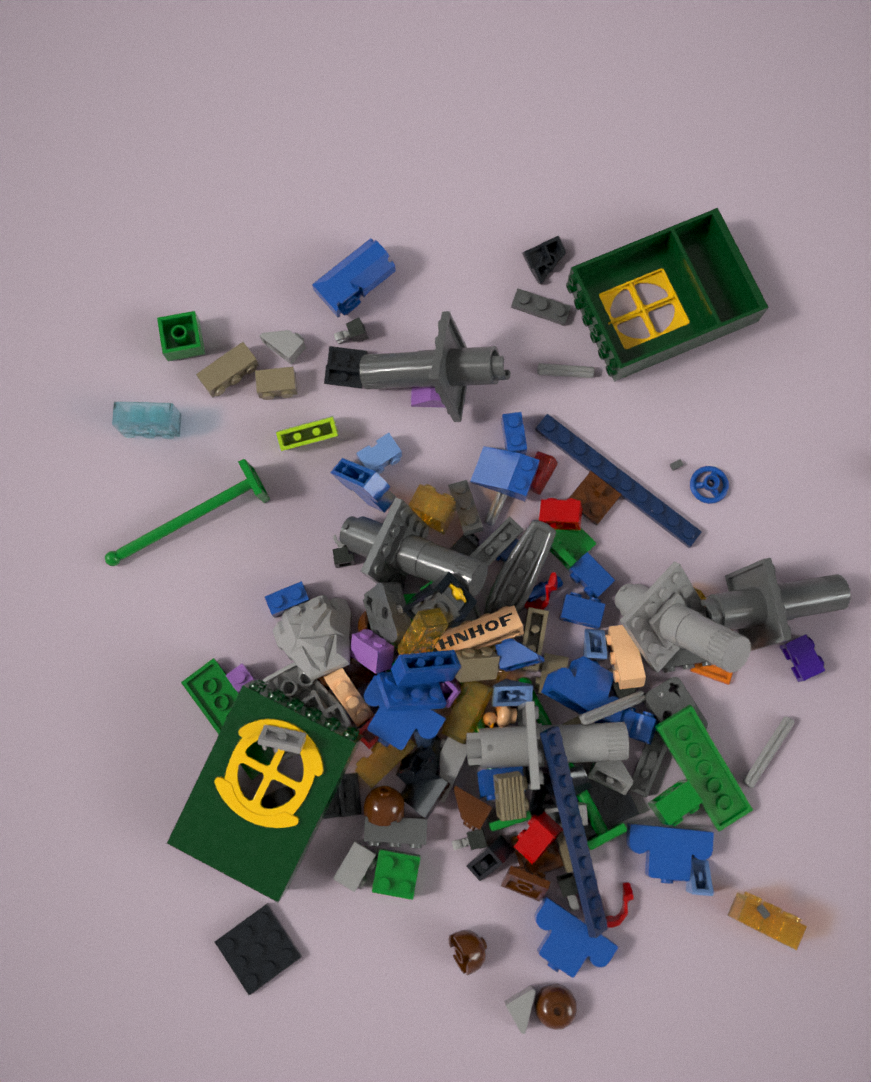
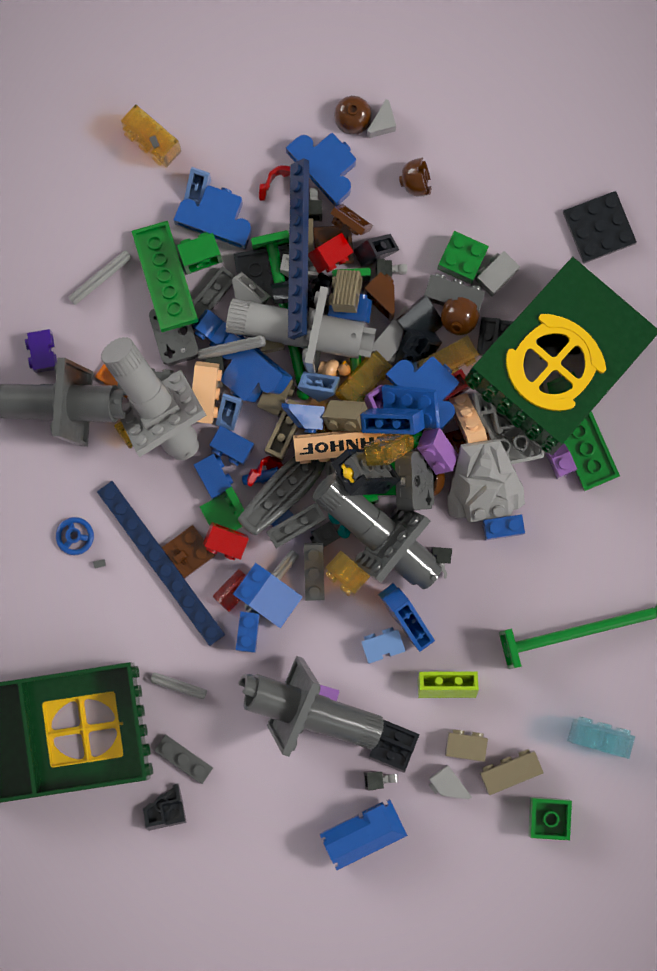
camera: 165 degrees left, 5 degrees up
light grey plate [258,725,306,754] -> none

